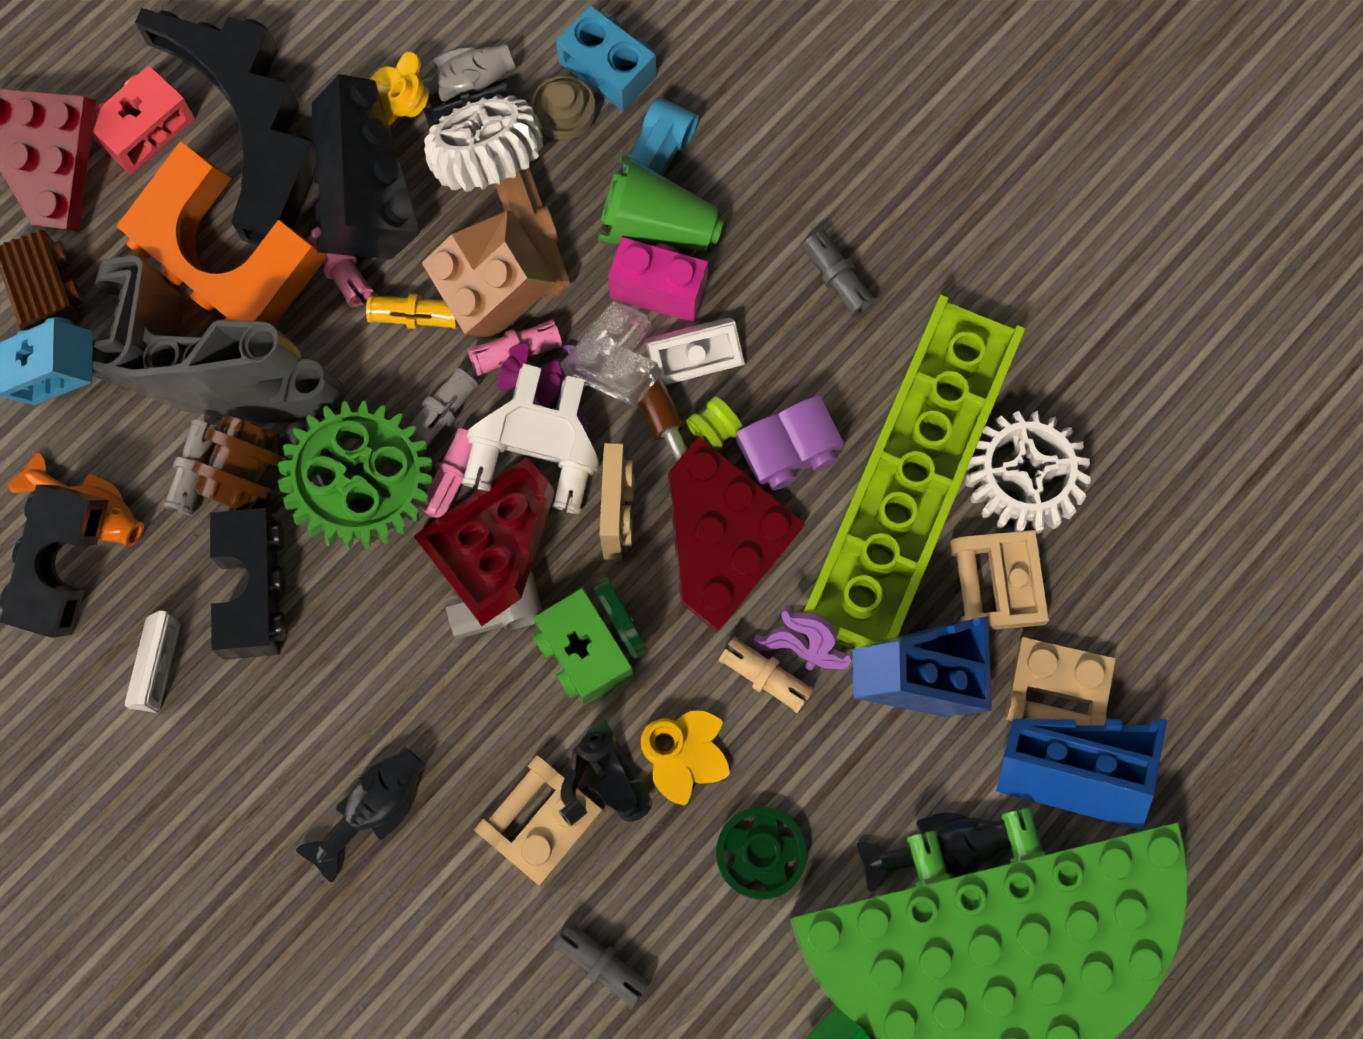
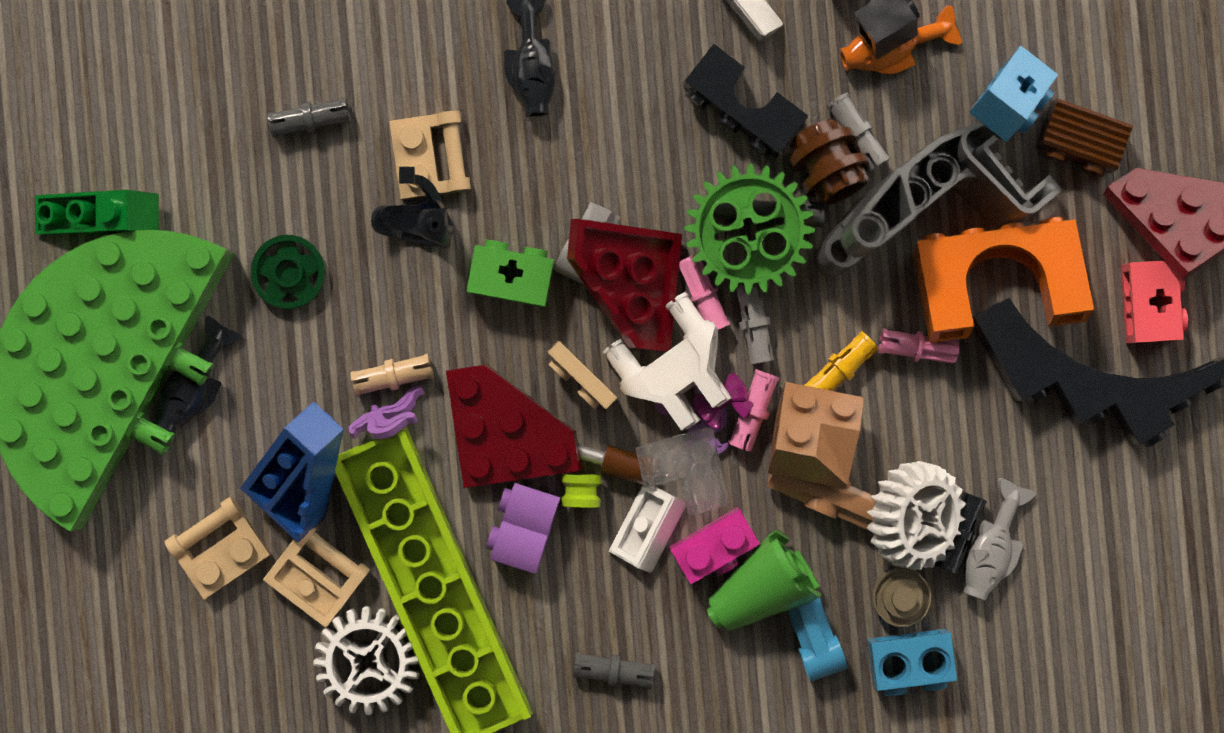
camera: 130 degrees right, 15 degrees up
black wedge [312,74,420,259] -> none
yellow plate [370,52,429,127] -> none
dark green wheel [593,574,648,659] -> none
yellow plate [641,710,730,806] -> none
blue wedge [996,719,1167,830] -> none

